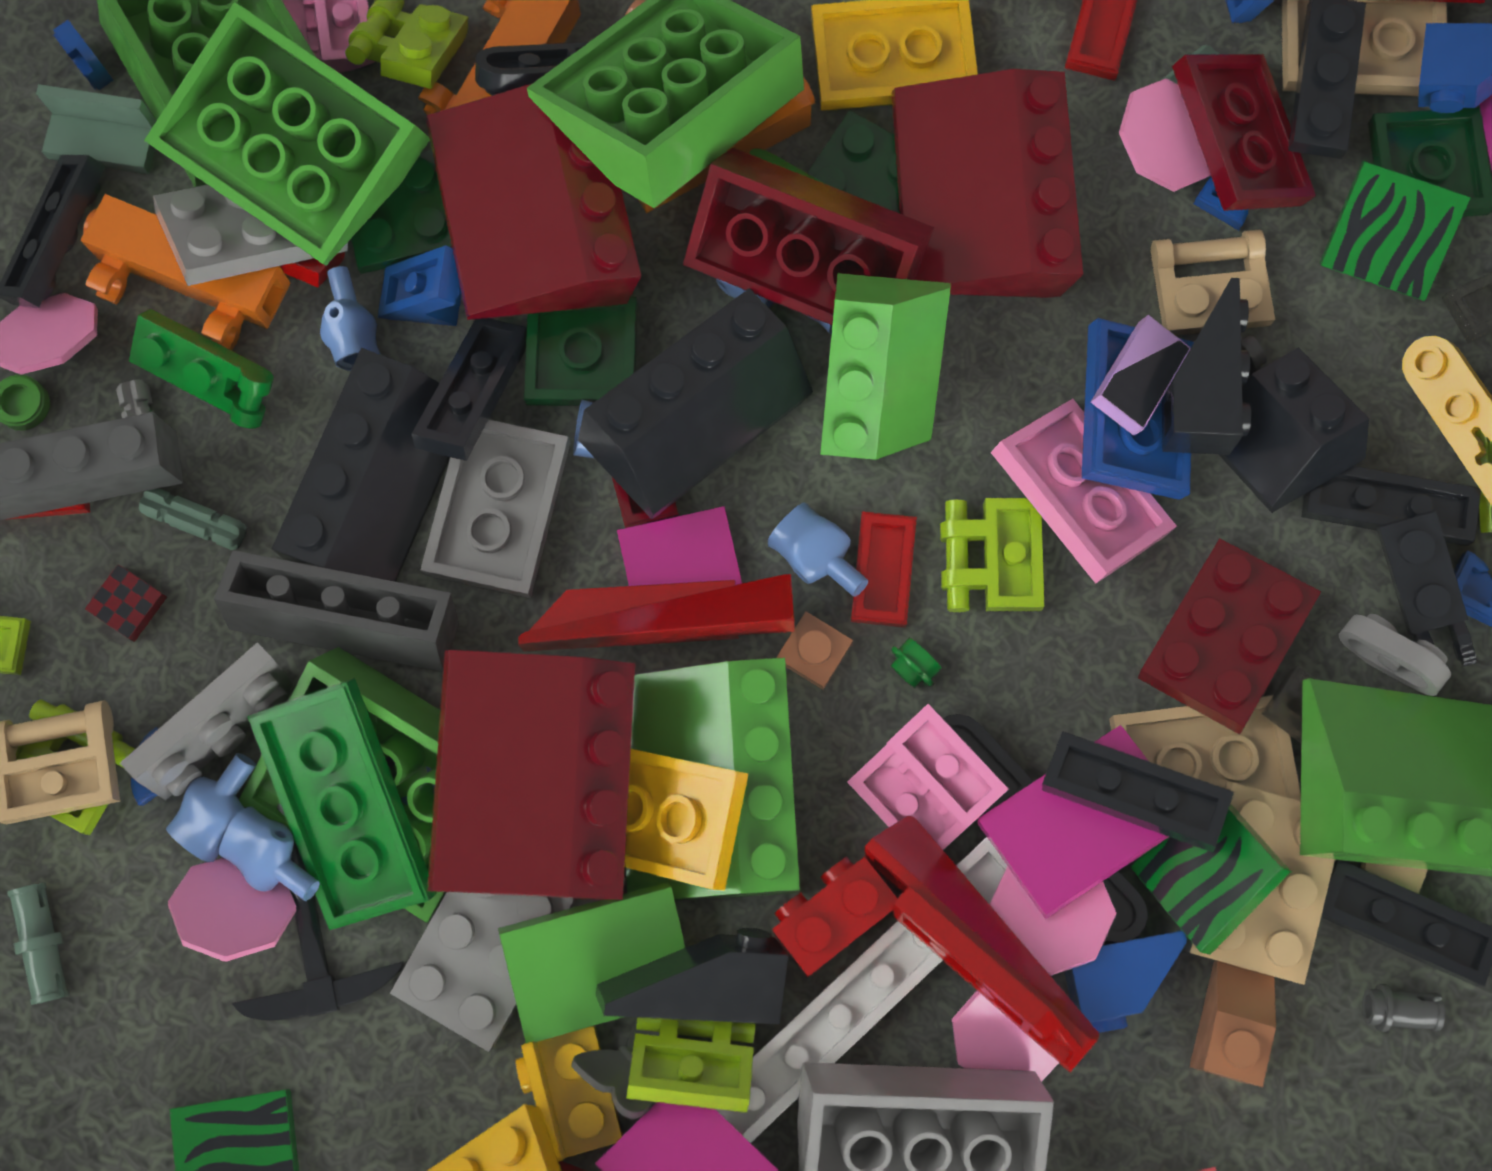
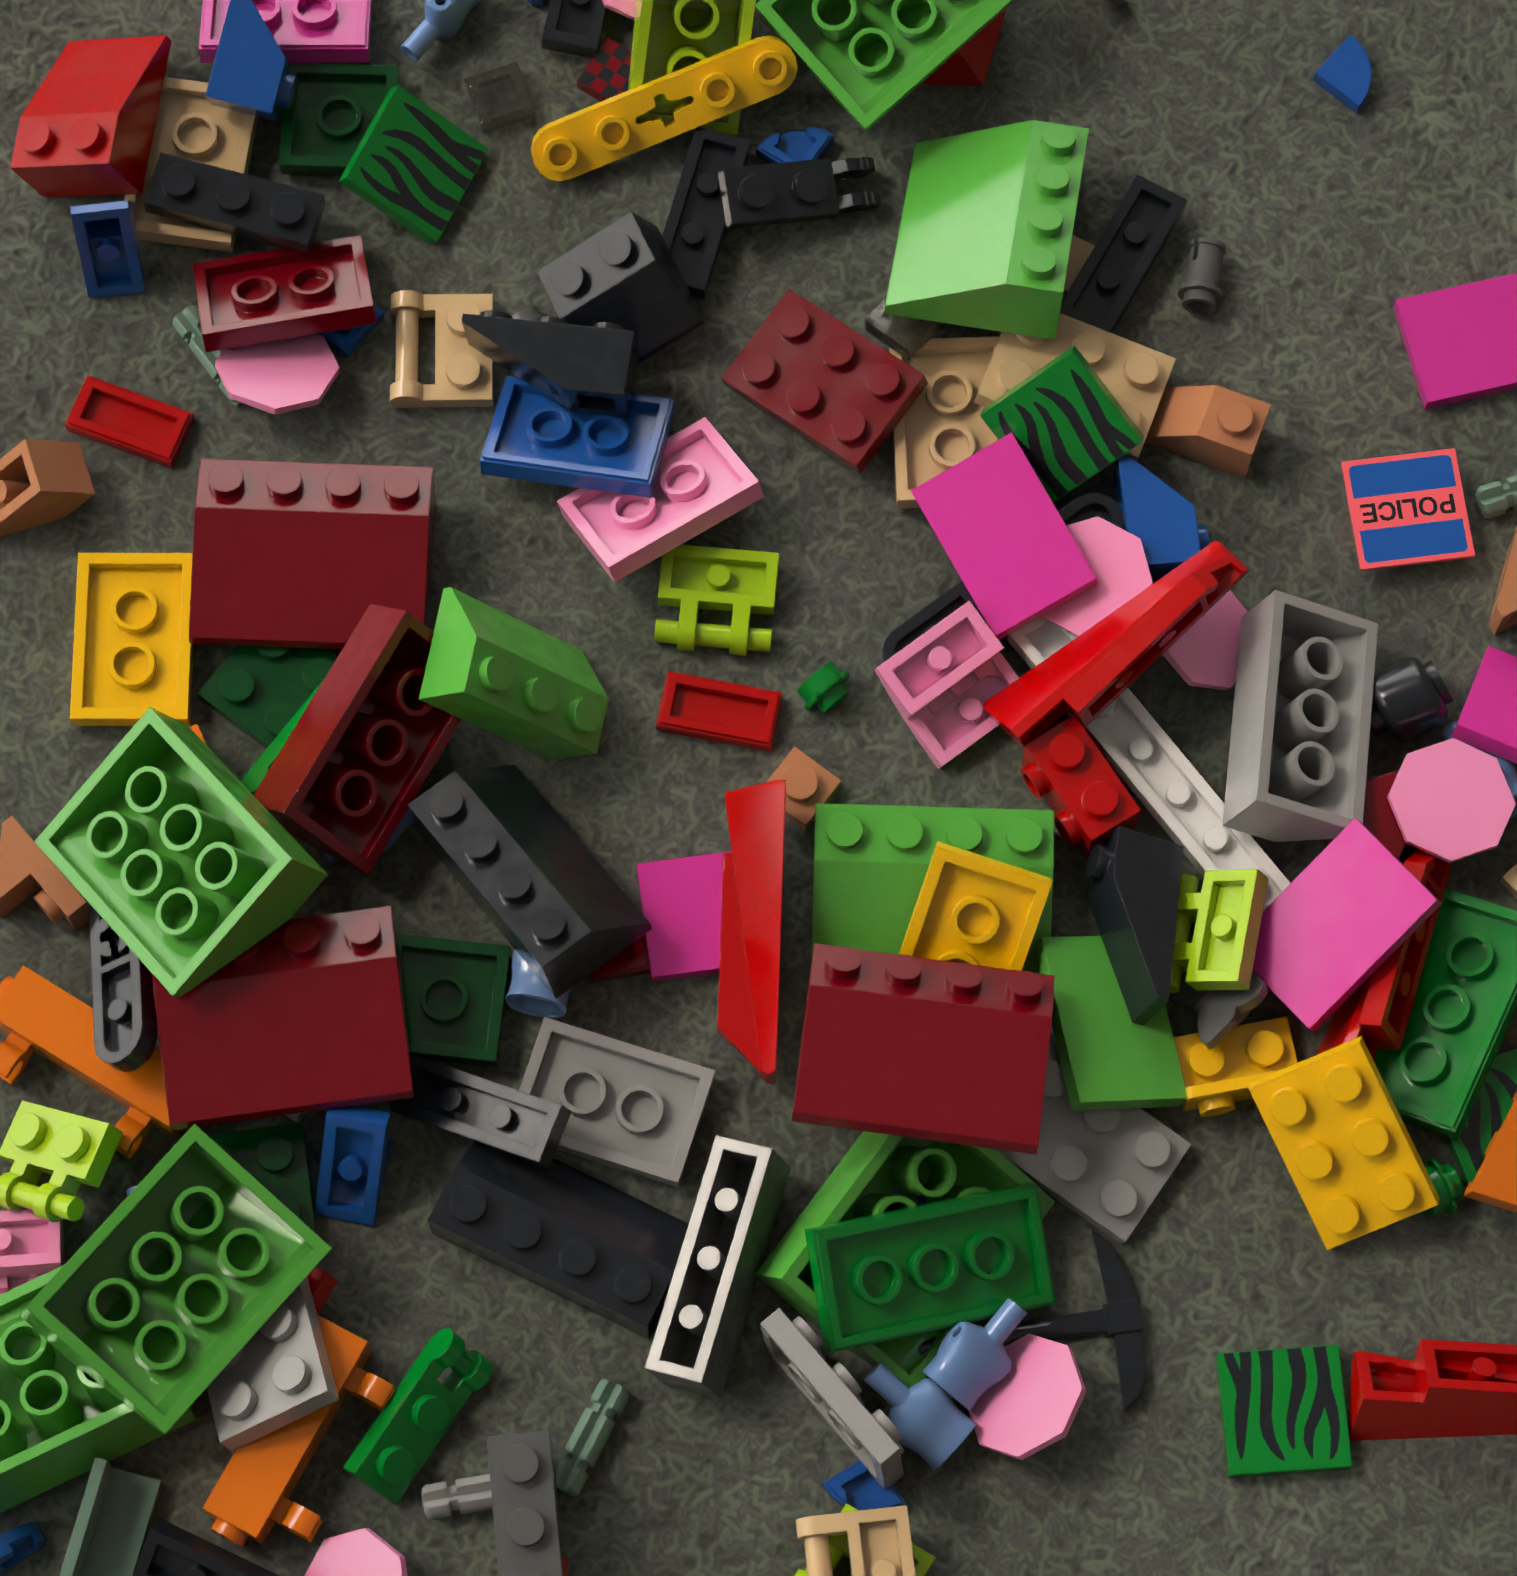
camera: 90 degrees left, 5 degrees down
tile [85,564,167,642] -> none
medium blue piece [320,266,381,371] -> none
medium blue piece [768,502,868,597] -> none
black plate [1042,731,1234,853] -> none
tile [1091,315,1191,435] -> none
light grey plate [1339,614,1451,696] -> none

